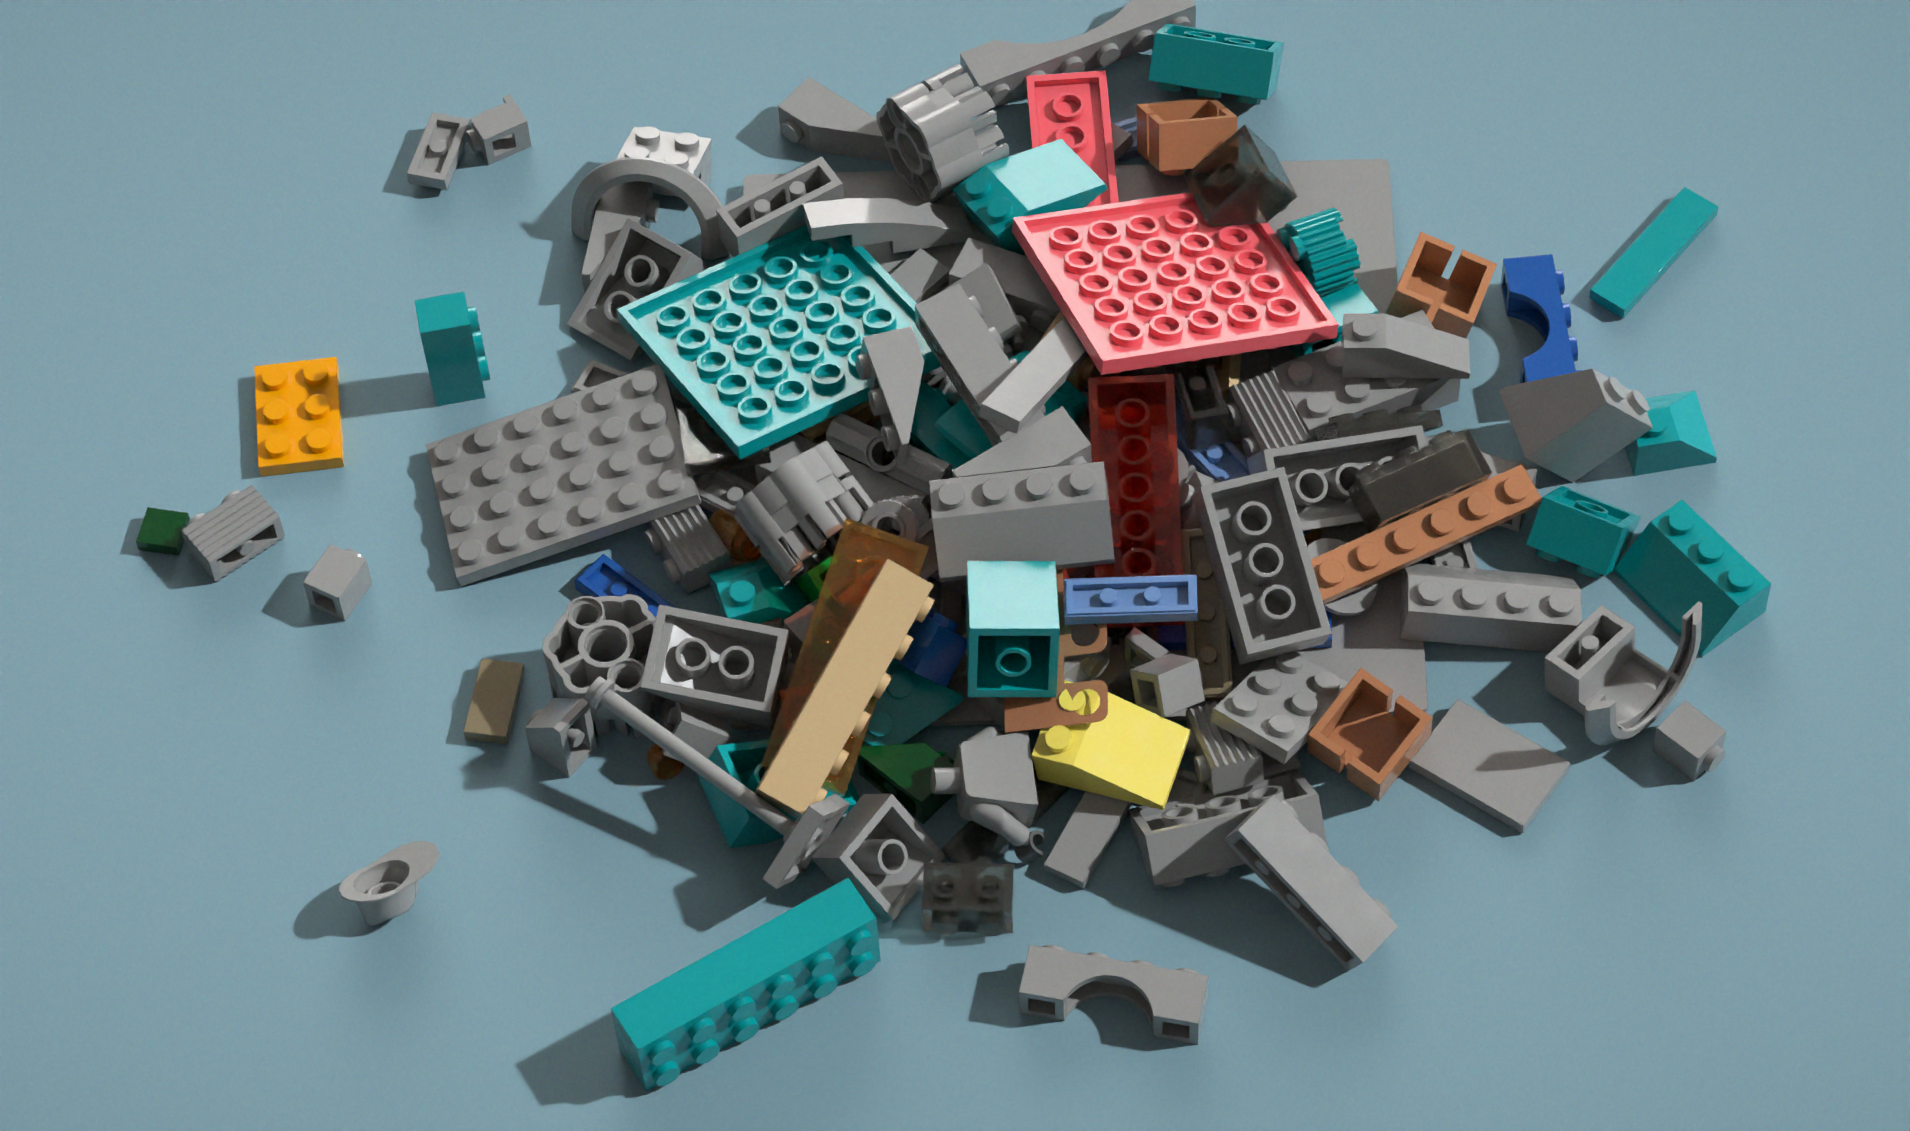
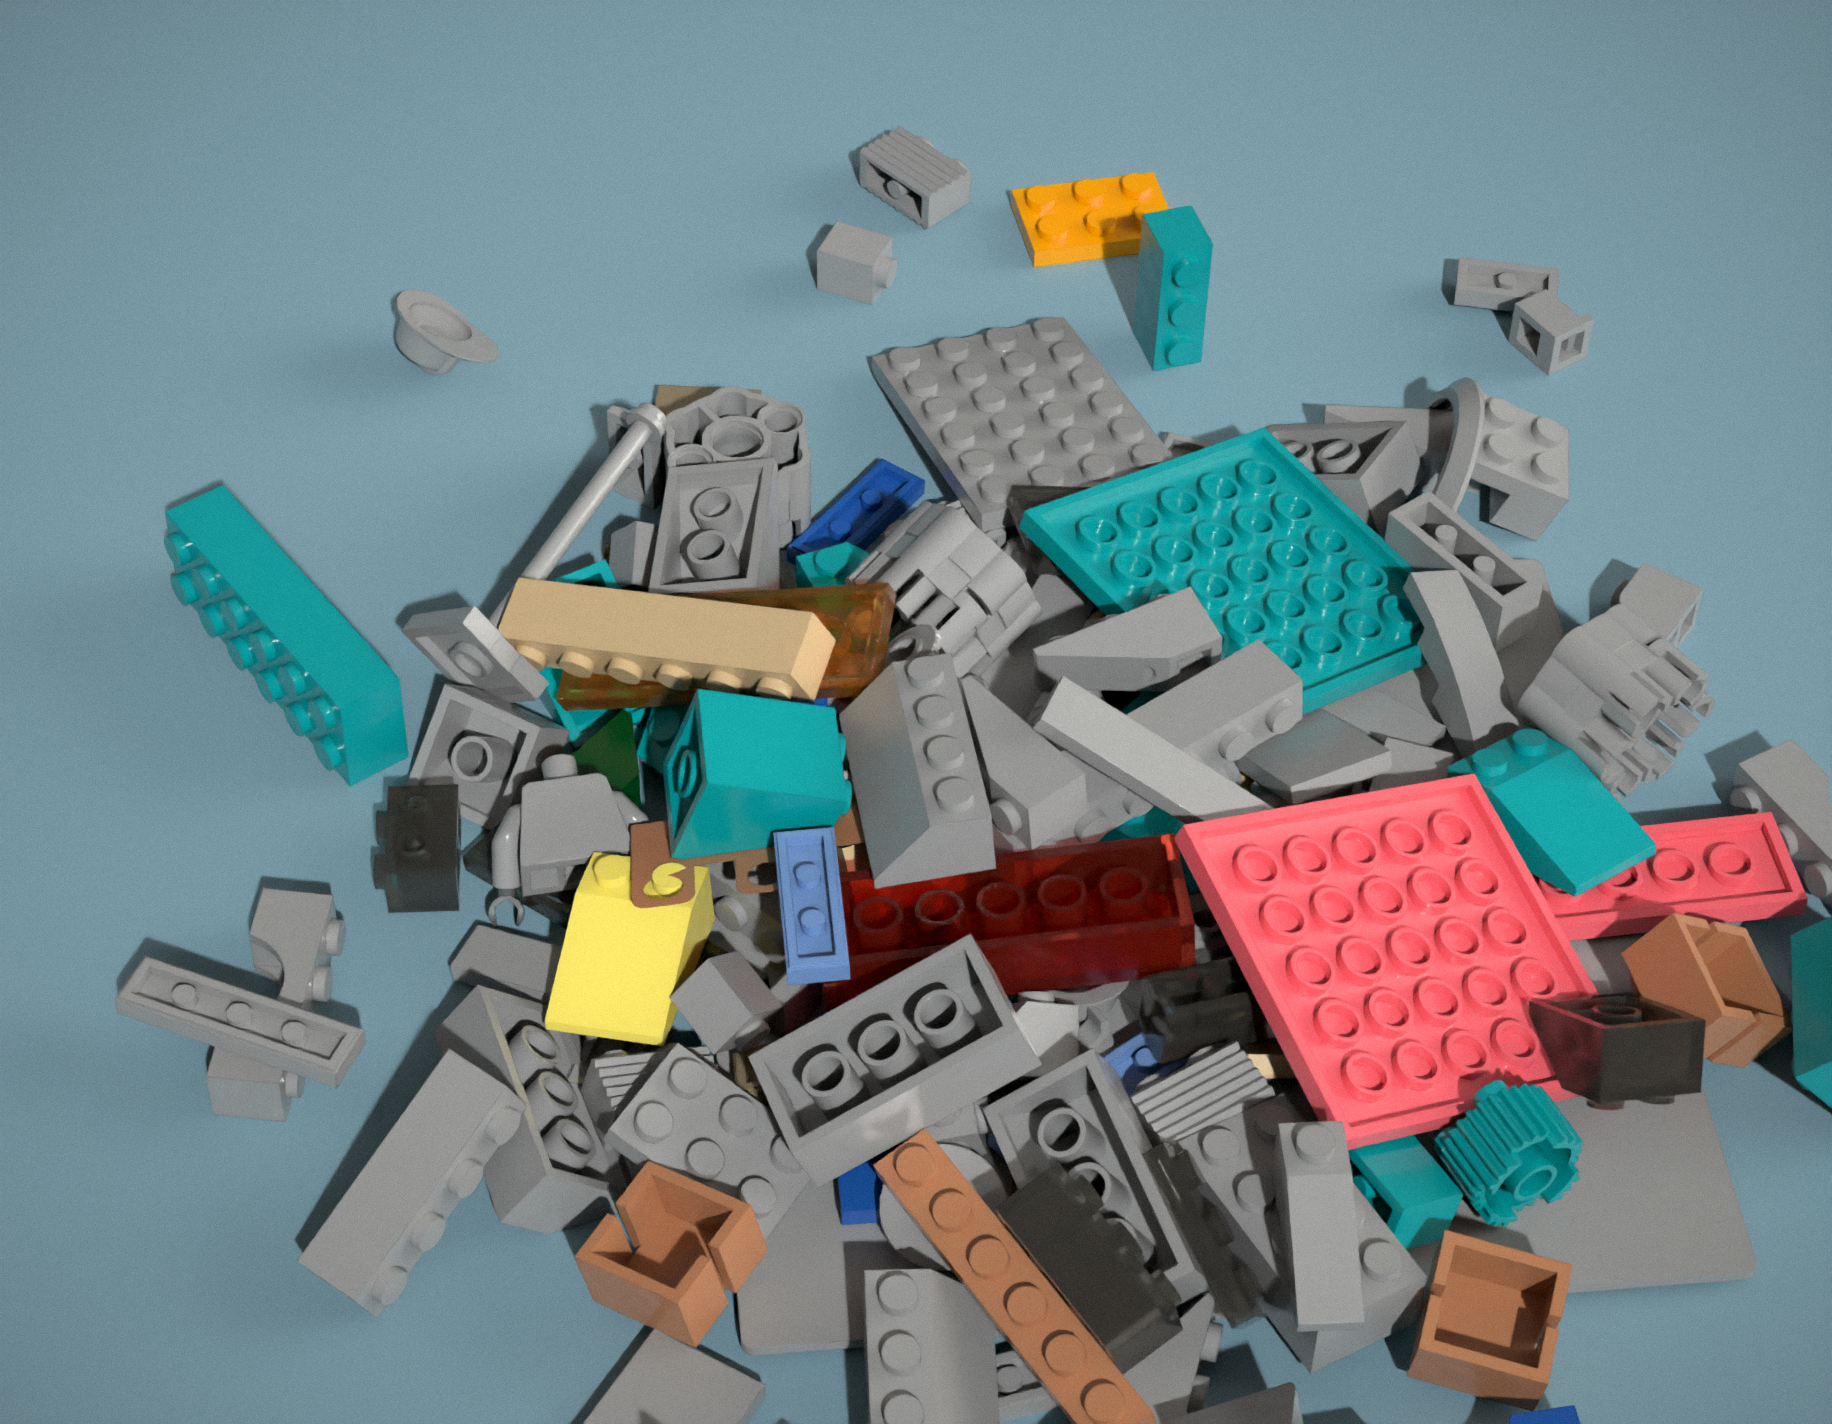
camera: 80 degrees right, 10 degrees down
dark green tile [136,507,190,555] -> none
none -> light grey tile [114,956,366,1088]

